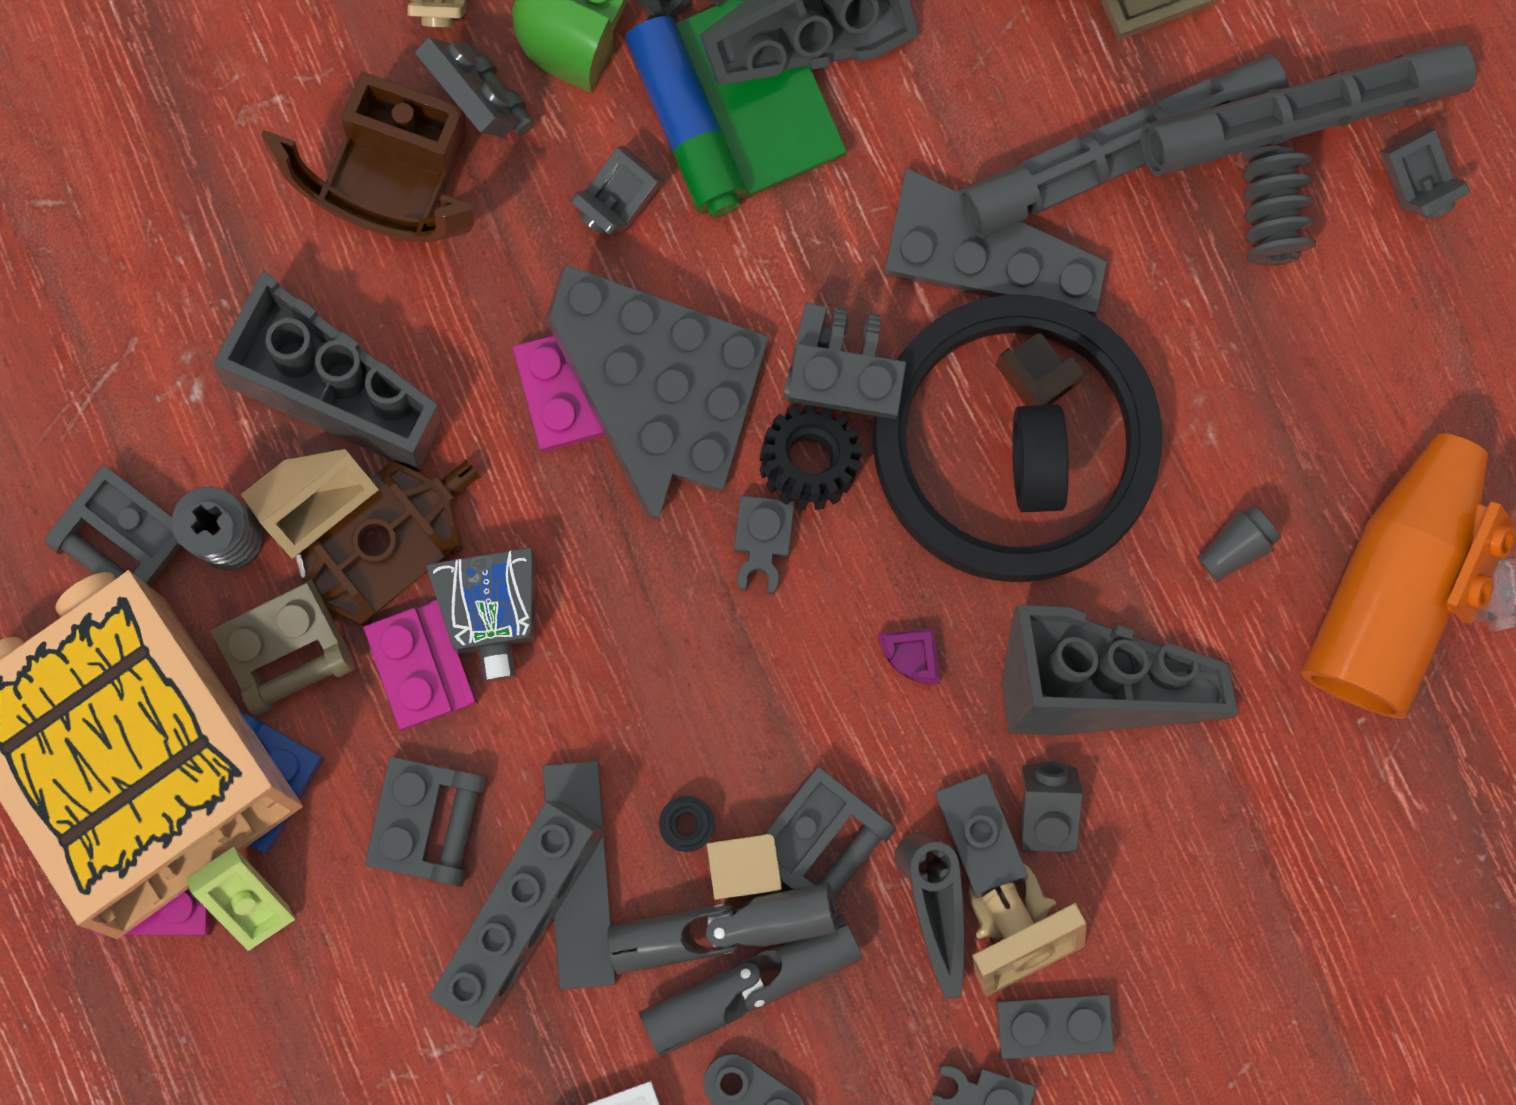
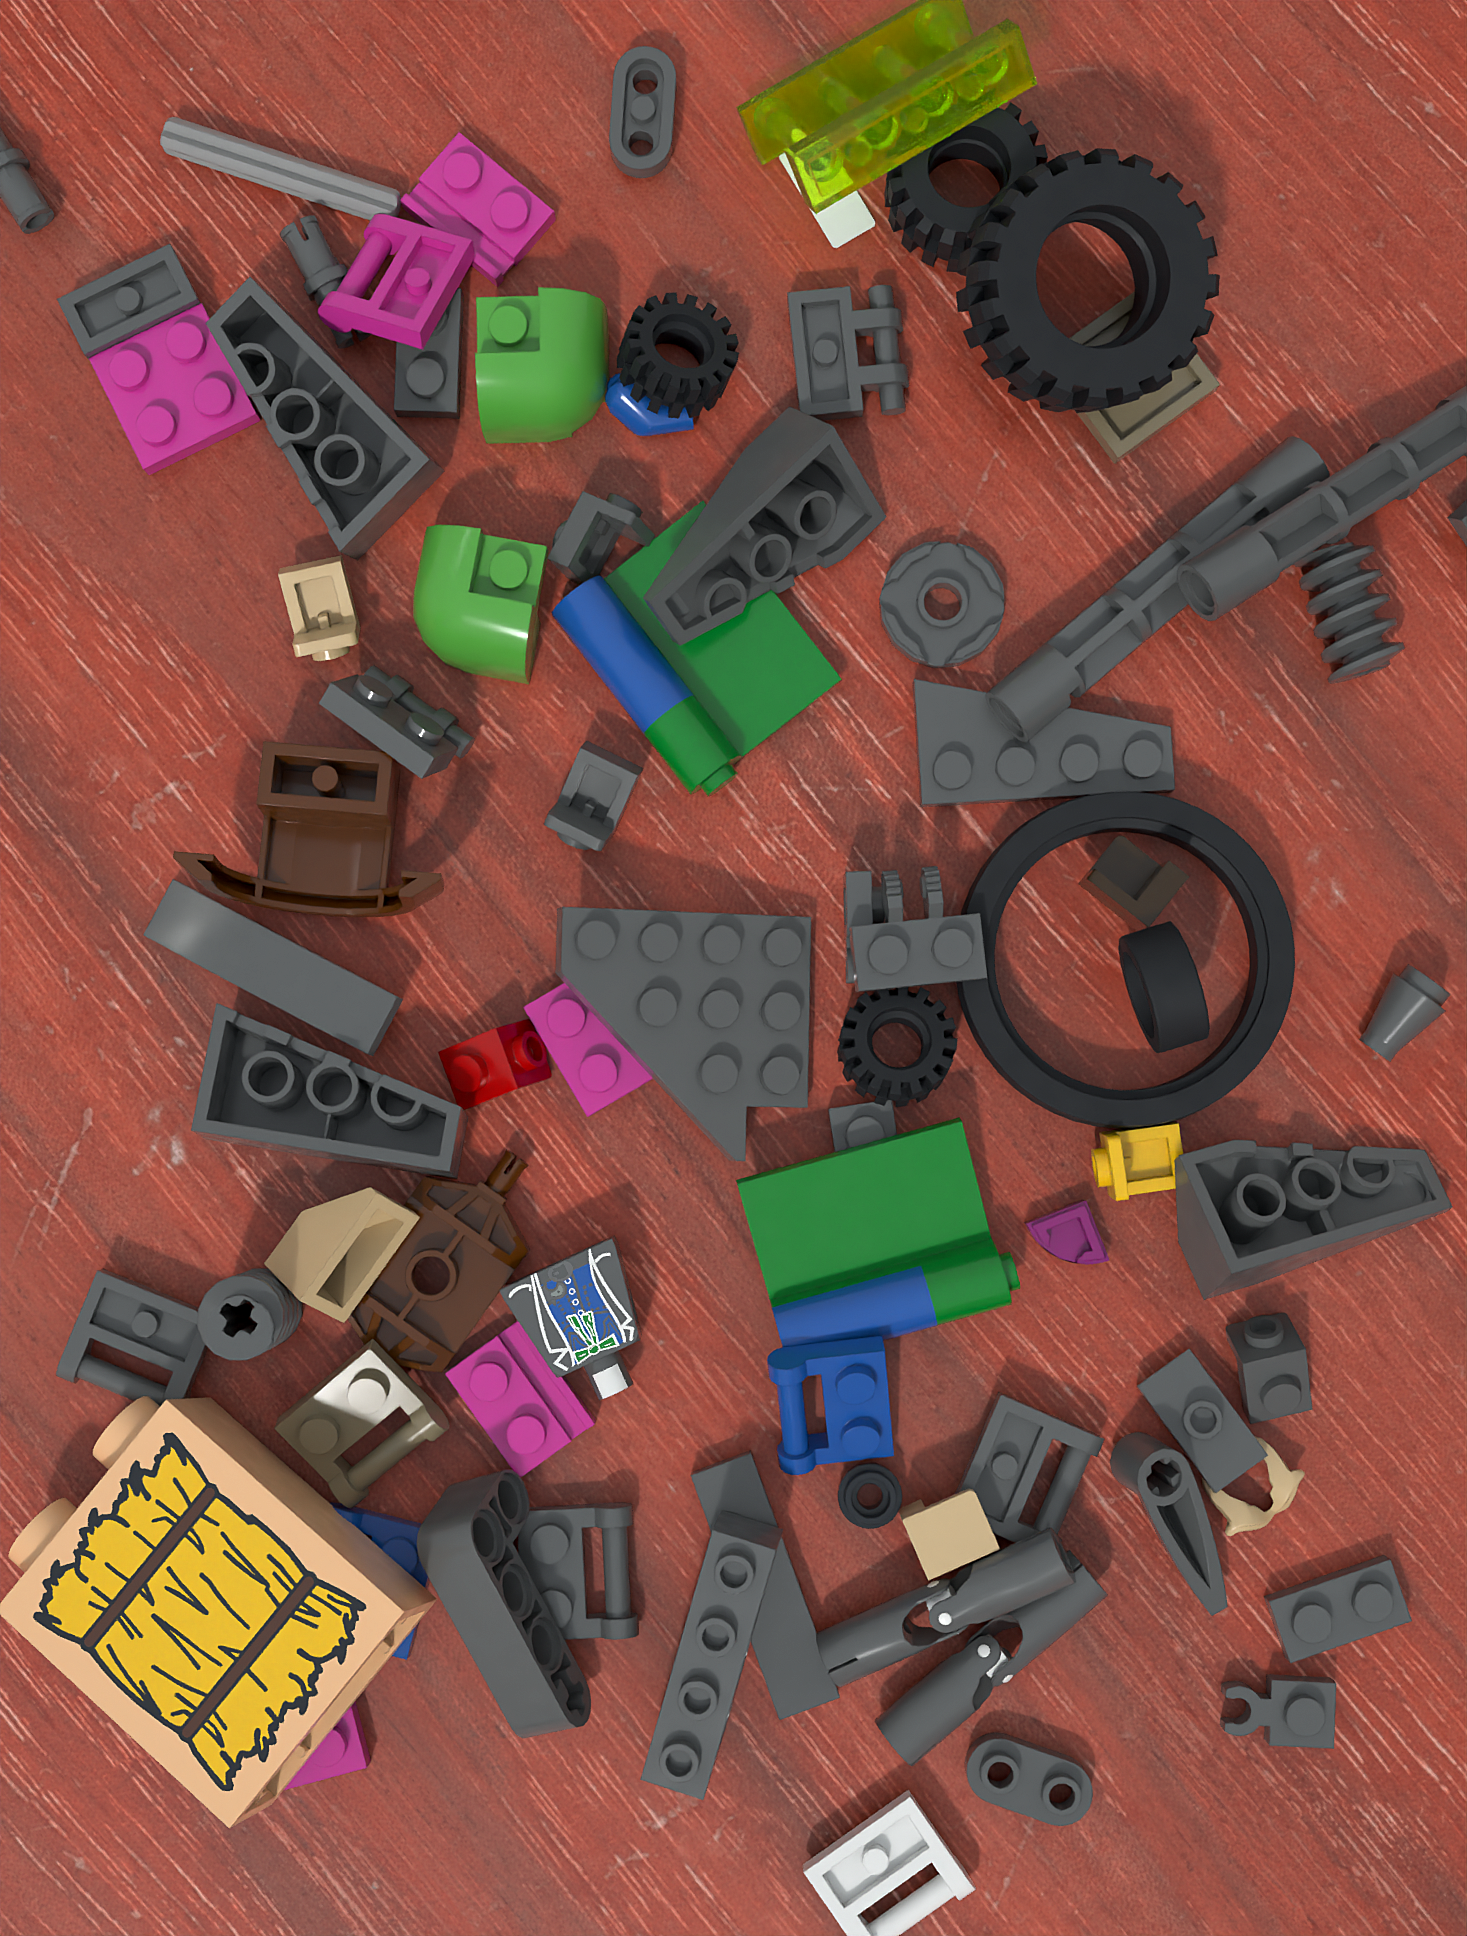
camera: 15 degrees left, 5 degrees up
yellowish green plate [186,847,295,951] -> none
tan tile [973,882,1086,997] -> none
none -> dark grey slope [143,879,403,1056]
none -> dark grey beam [417,1470,591,1738]
none -> red bracket [438,1019,552,1110]
none -> green door [736,1117,1020,1347]
none -> blue plate [767,1336,894,1475]
none -> dark grey tile [879,541,1005,668]
none -> yellow bracket [1091,1121,1183,1201]

